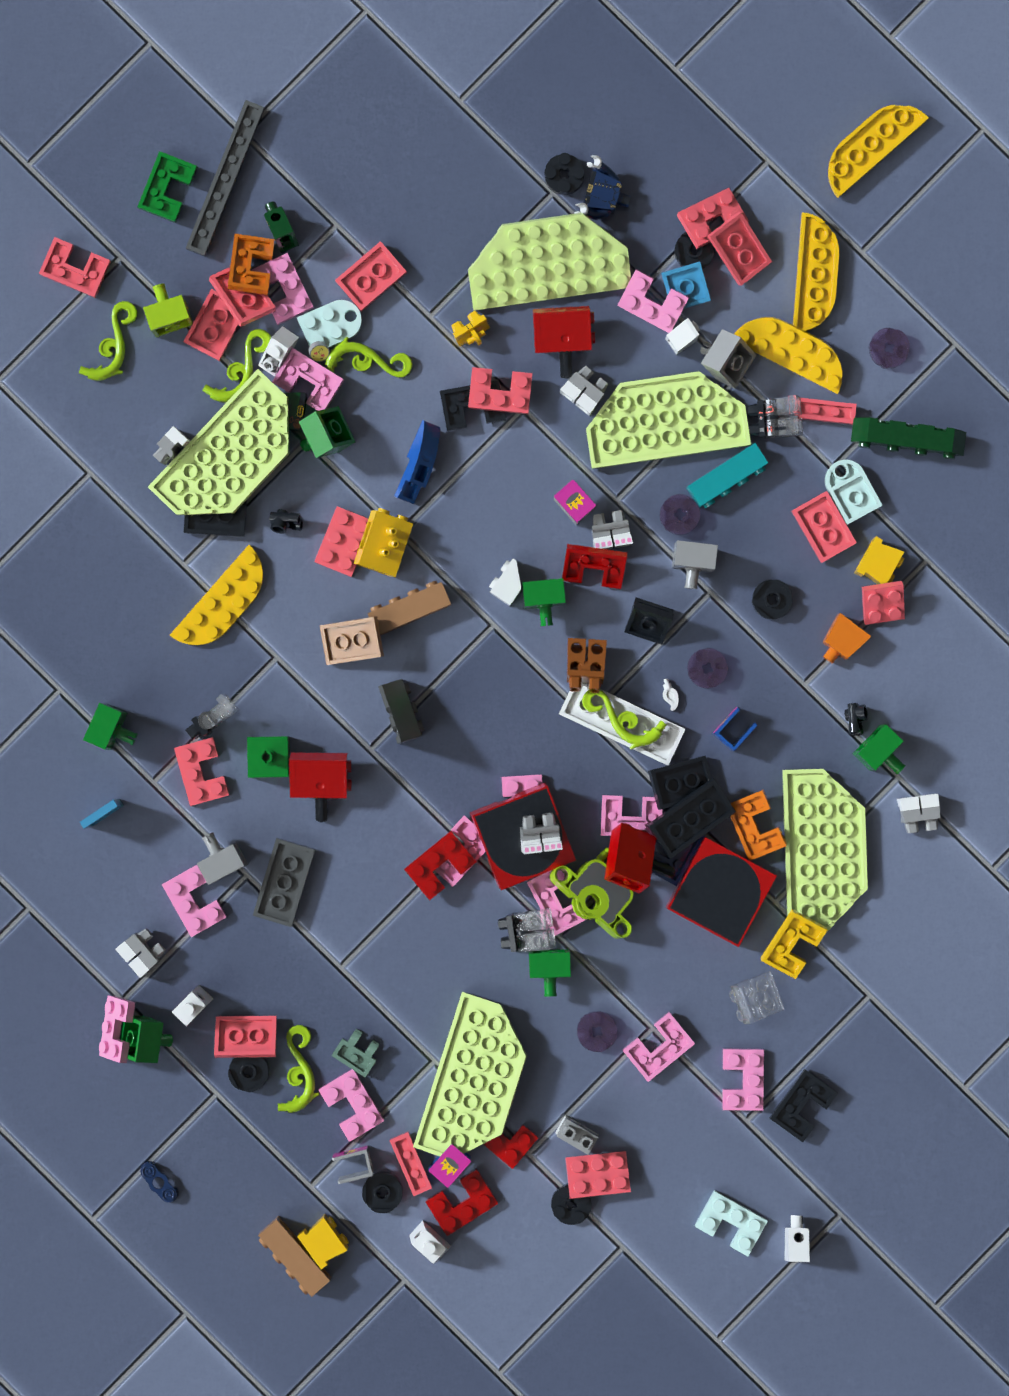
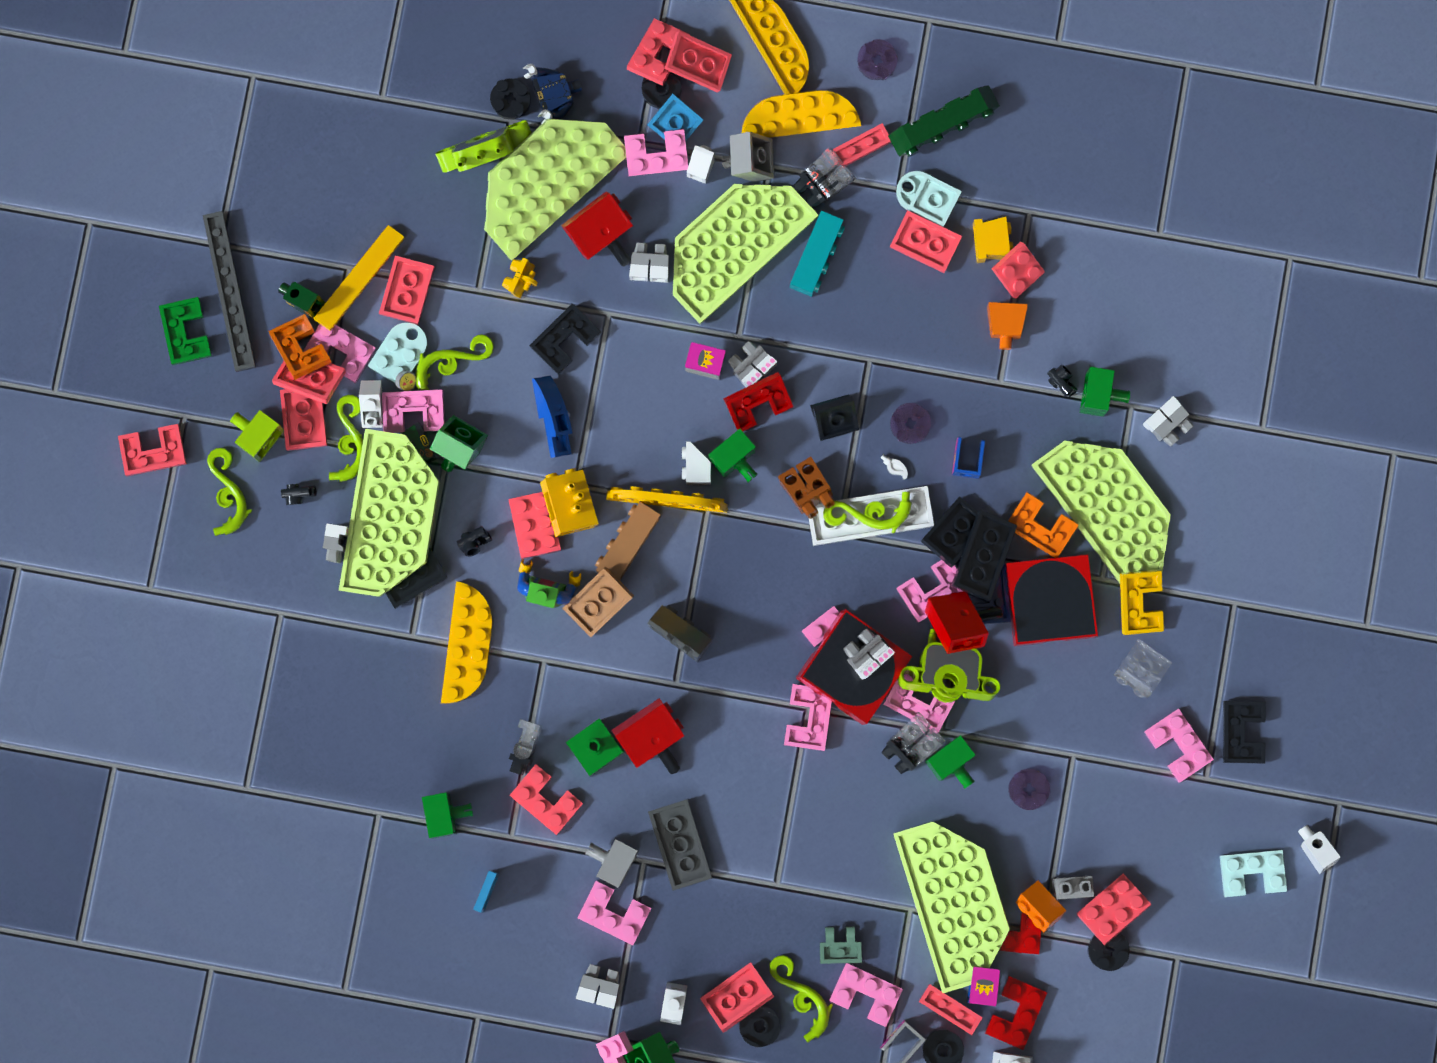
camera: 30 degrees left, 5 degrees down
red plate [404,831,476,901] -> none
coral plate [468,367,532,414] -> none
bright pink plate [622,1012,695,1082] -> none
clear purple plate [660,494,700,535] -> none
light grey brick [672,540,718,589] -> none
black plate [752,580,792,620] -> none
none -> black plate [281,484,317,505]
none -> yellow tile [314,225,405,331]
none -> lime piece [435,120,532,173]
none -> torso [517,559,581,608]
none -> yellow plate [606,486,728,513]
none -> orange piece [1016,880,1067,933]

